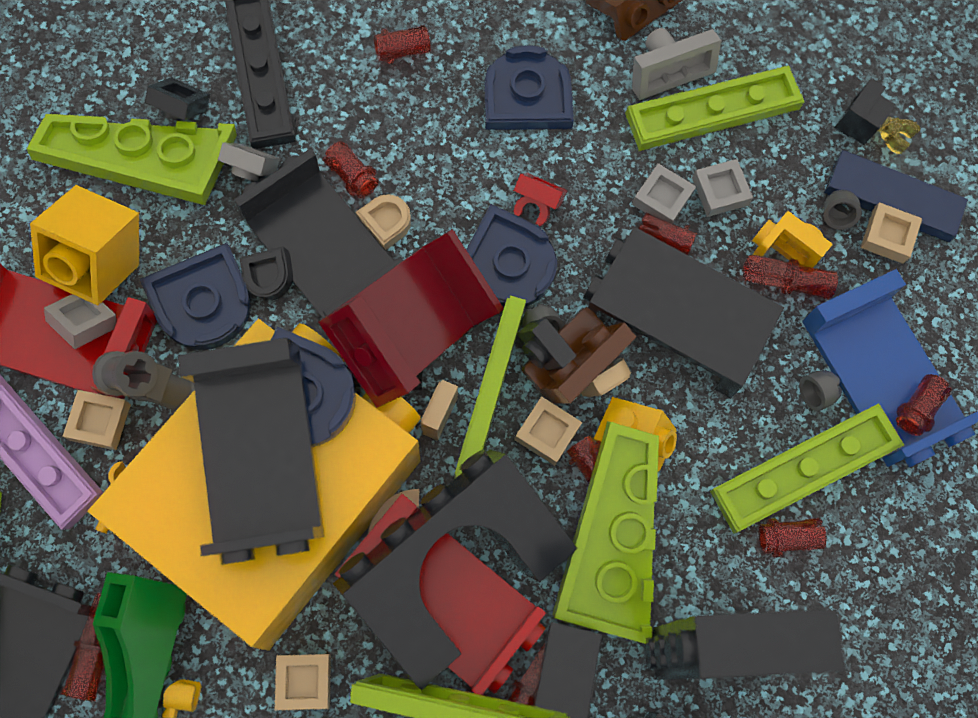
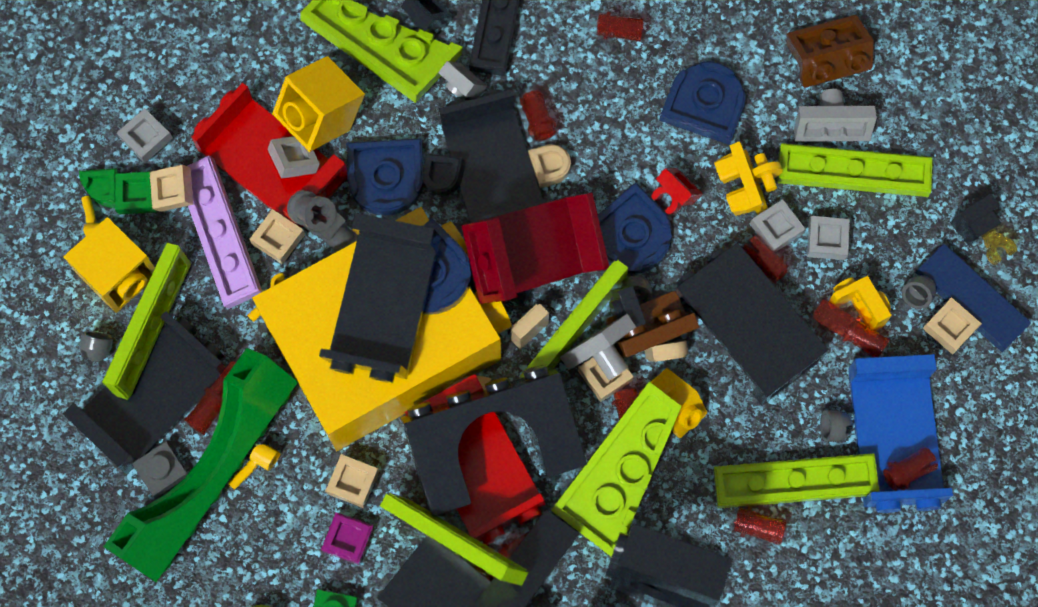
camera: 30 degrees right, 0 degrees up
none -> light grey tile [560,314,636,380]
none -> yellow hips [714,141,783,216]

